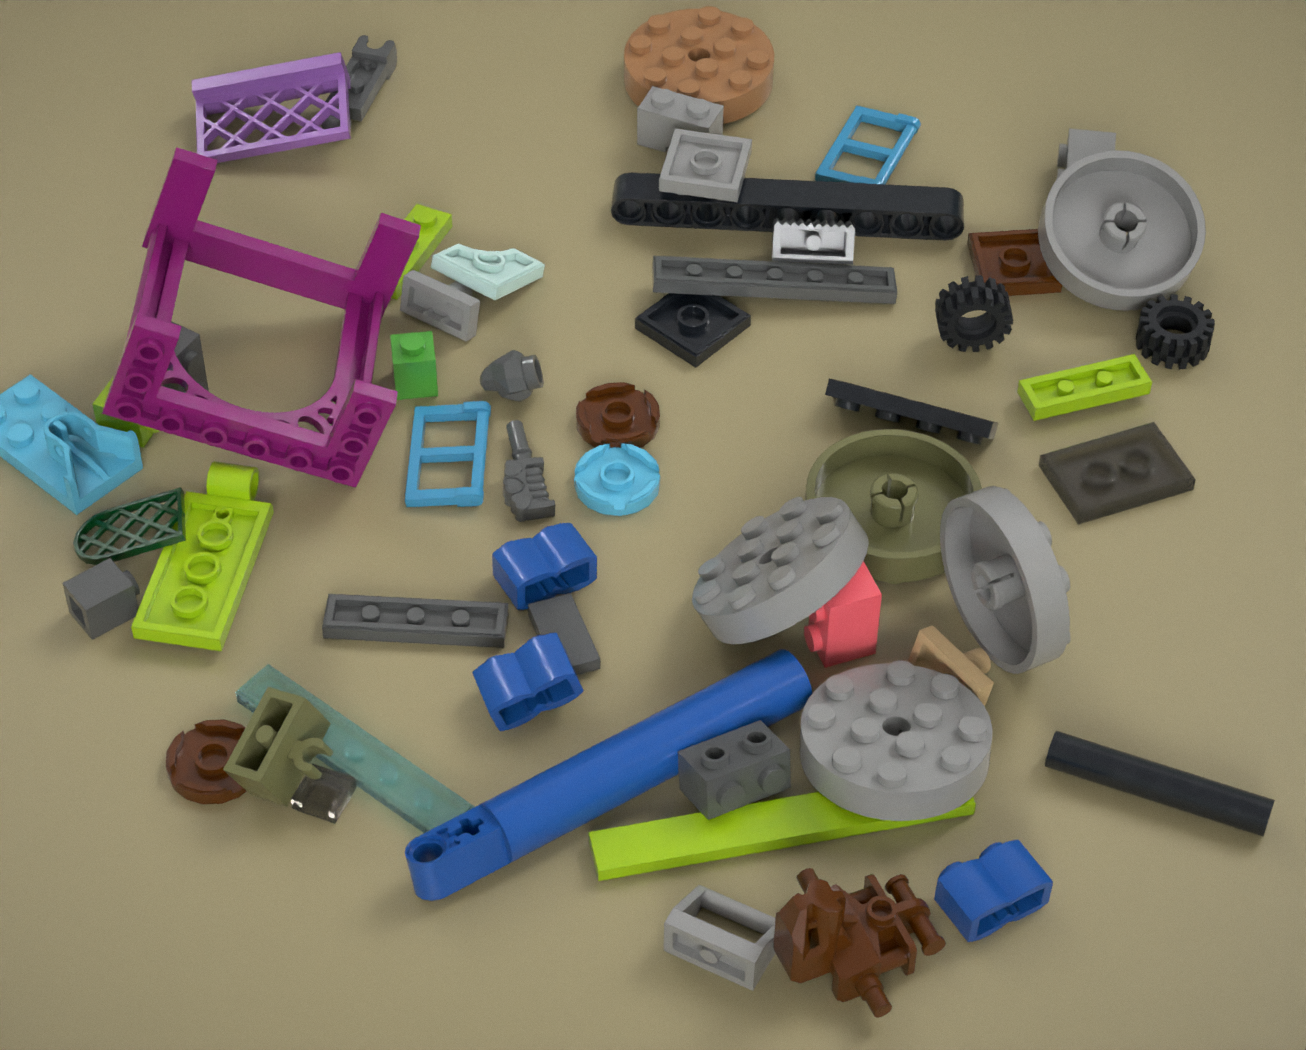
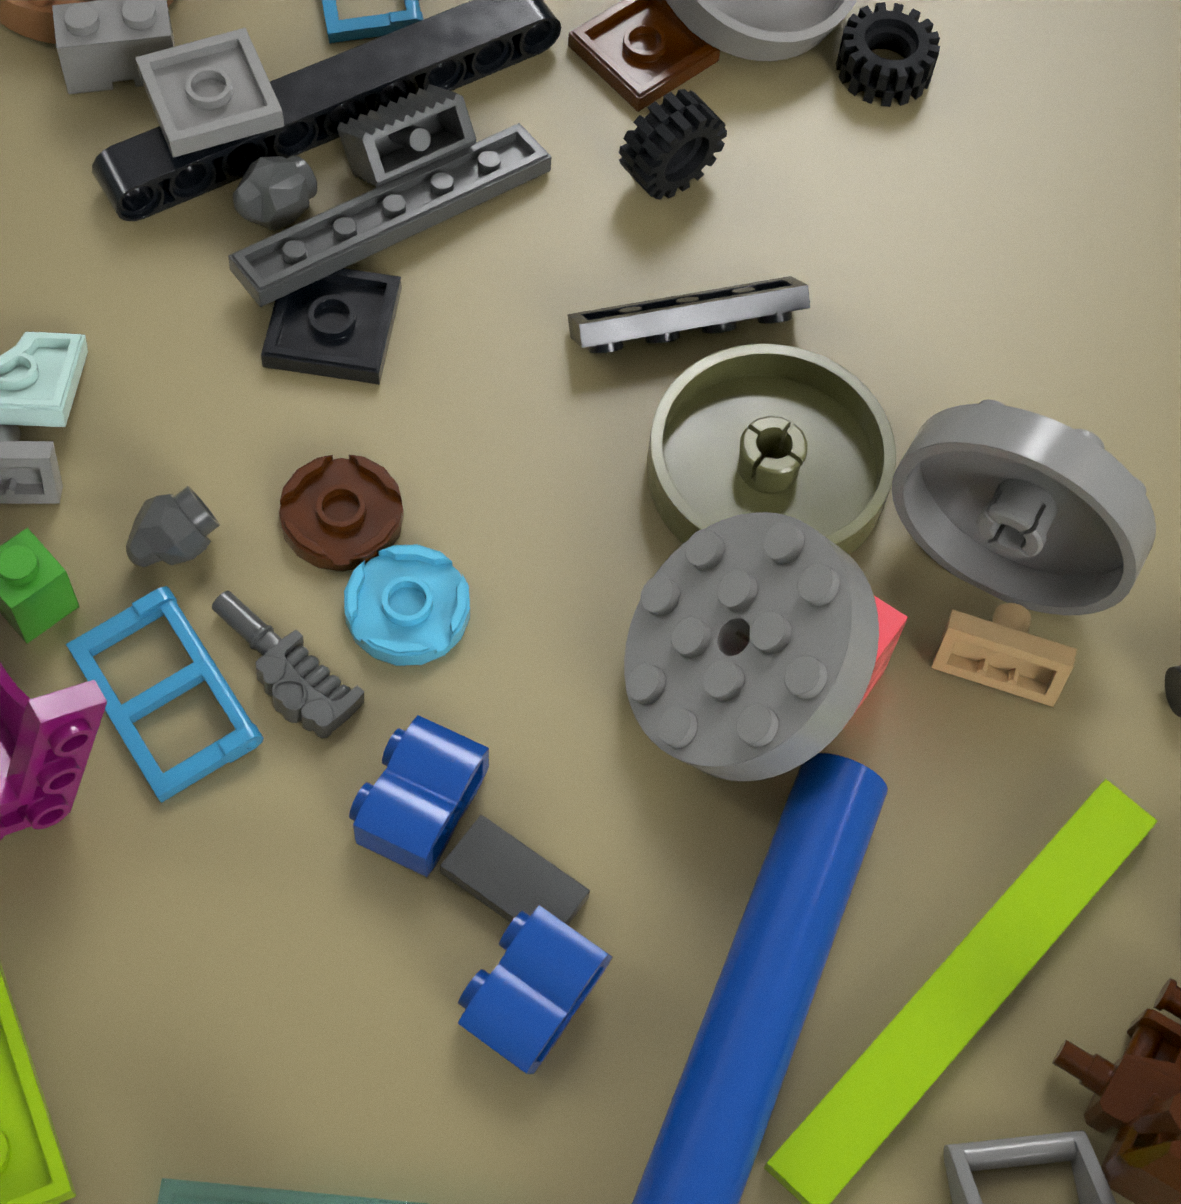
camera: 40 degrees left, 15 degrees up
dark grey tile [322,594,509,648] -> none
dark grey brick [678,720,791,820] -> none
light grey piece [799,660,992,821] -> none
lime plate [1017,354,1152,421] -> none
clear smoke tile [1038,422,1196,525] -> none
none -> dark grey rock [233,155,317,231]

